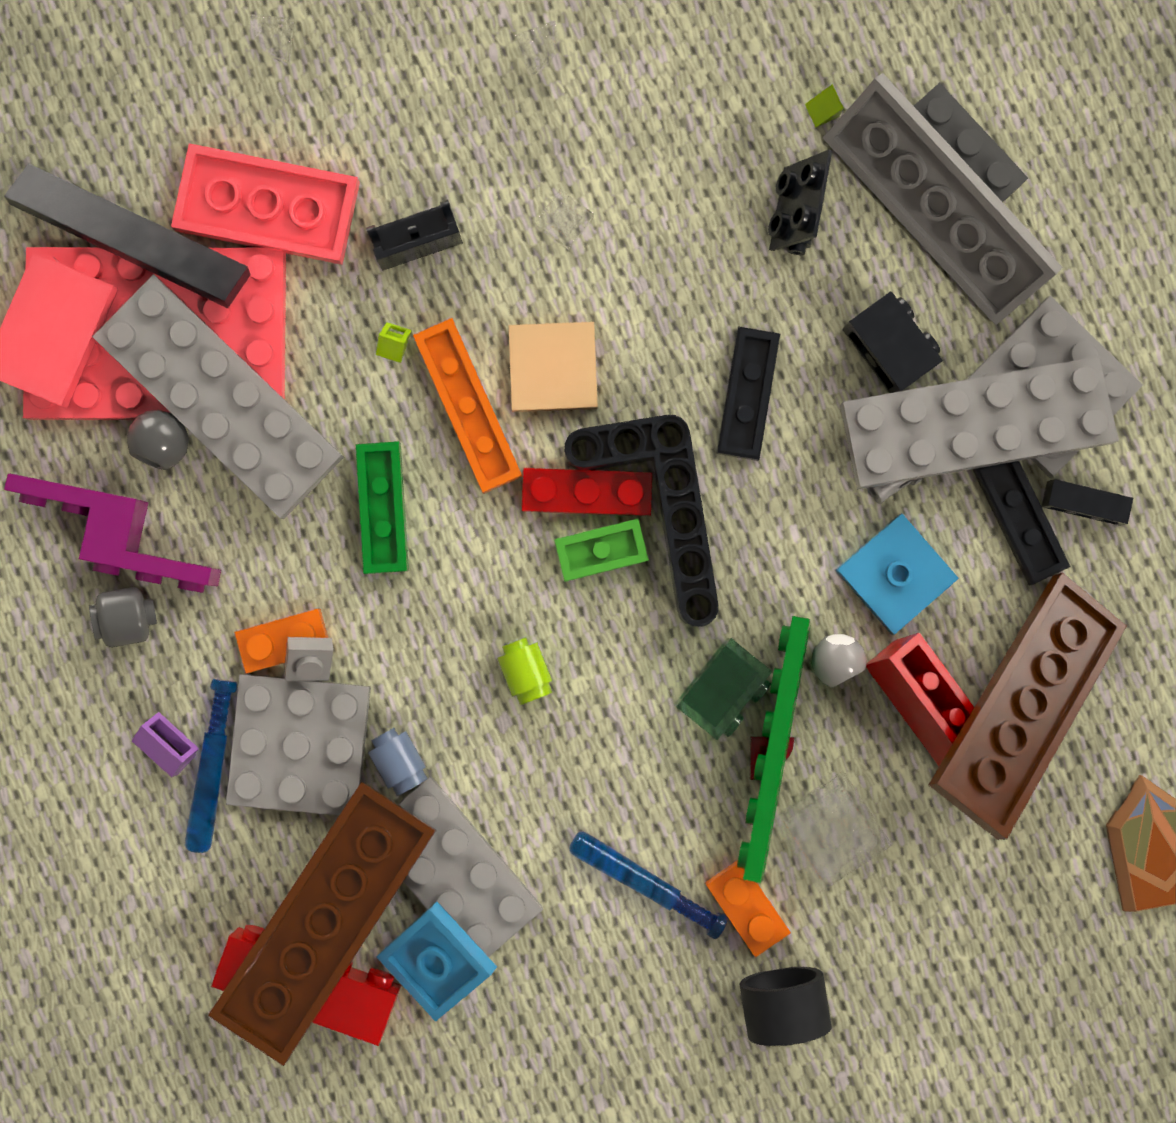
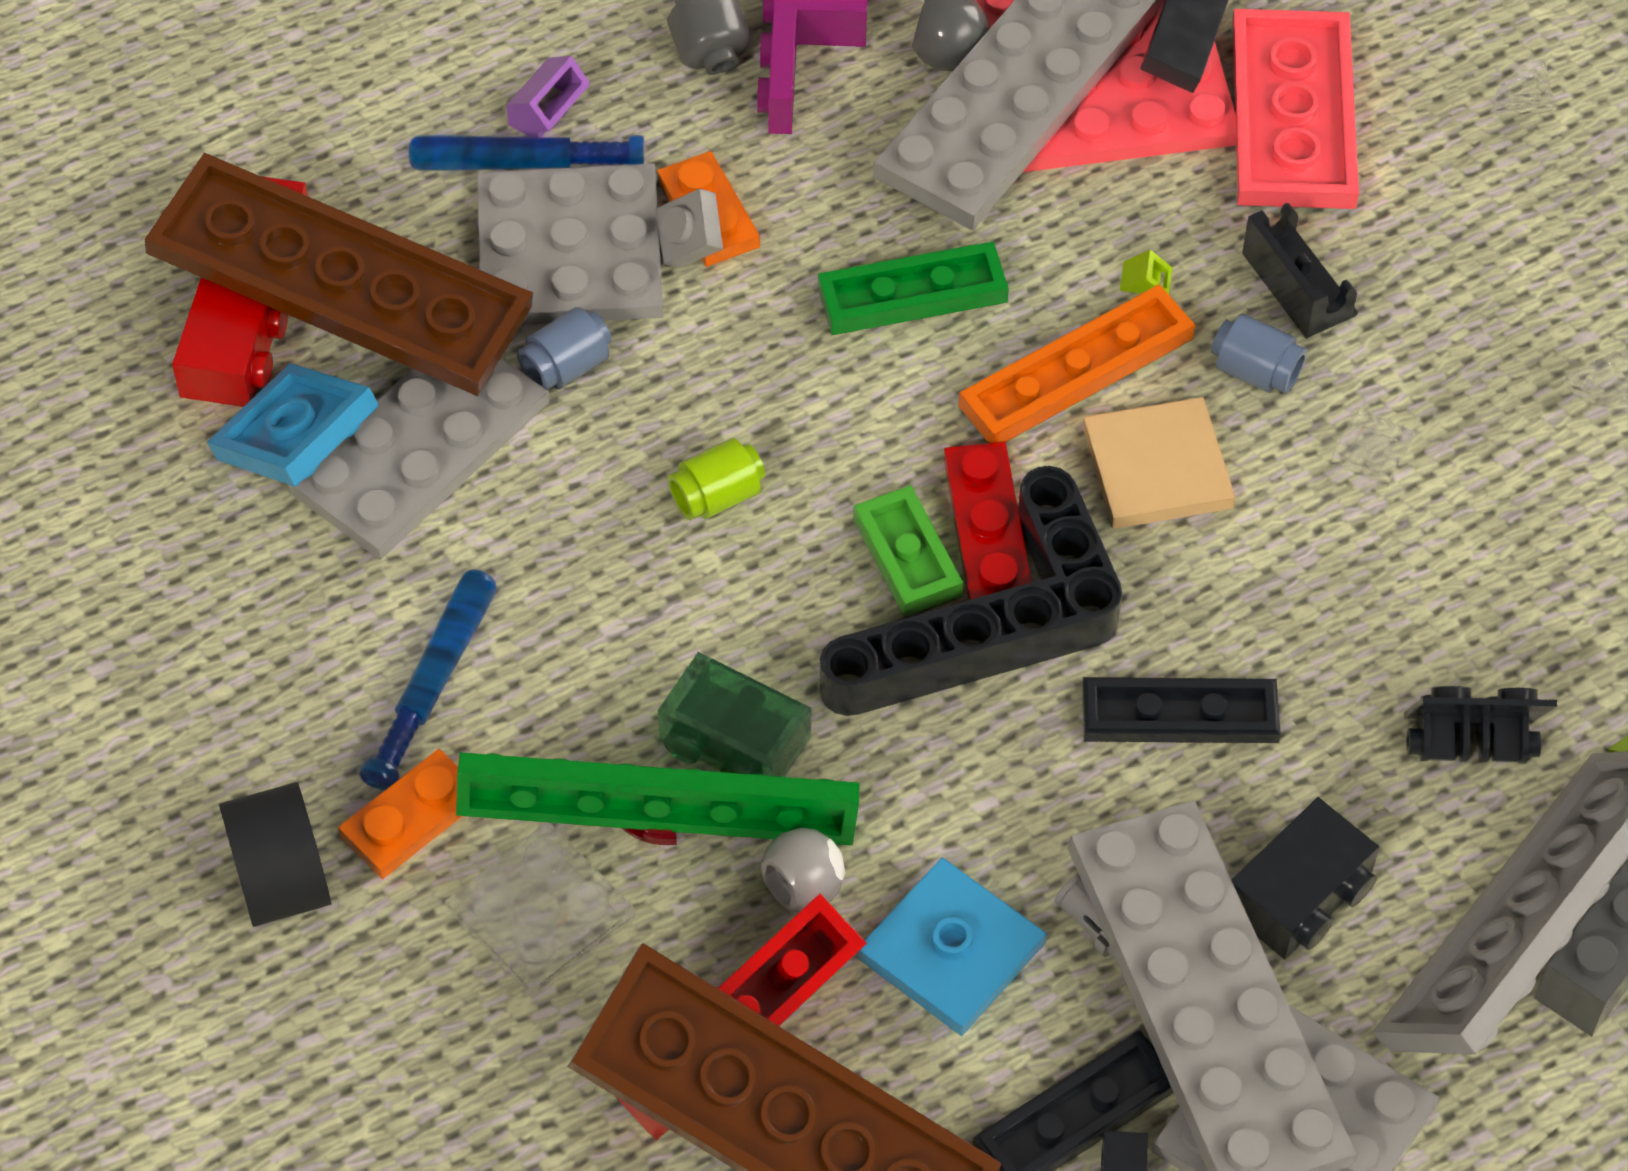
camera: 85 degrees right, 30 degrees down
none -> sand blue brick [1211,313,1307,394]

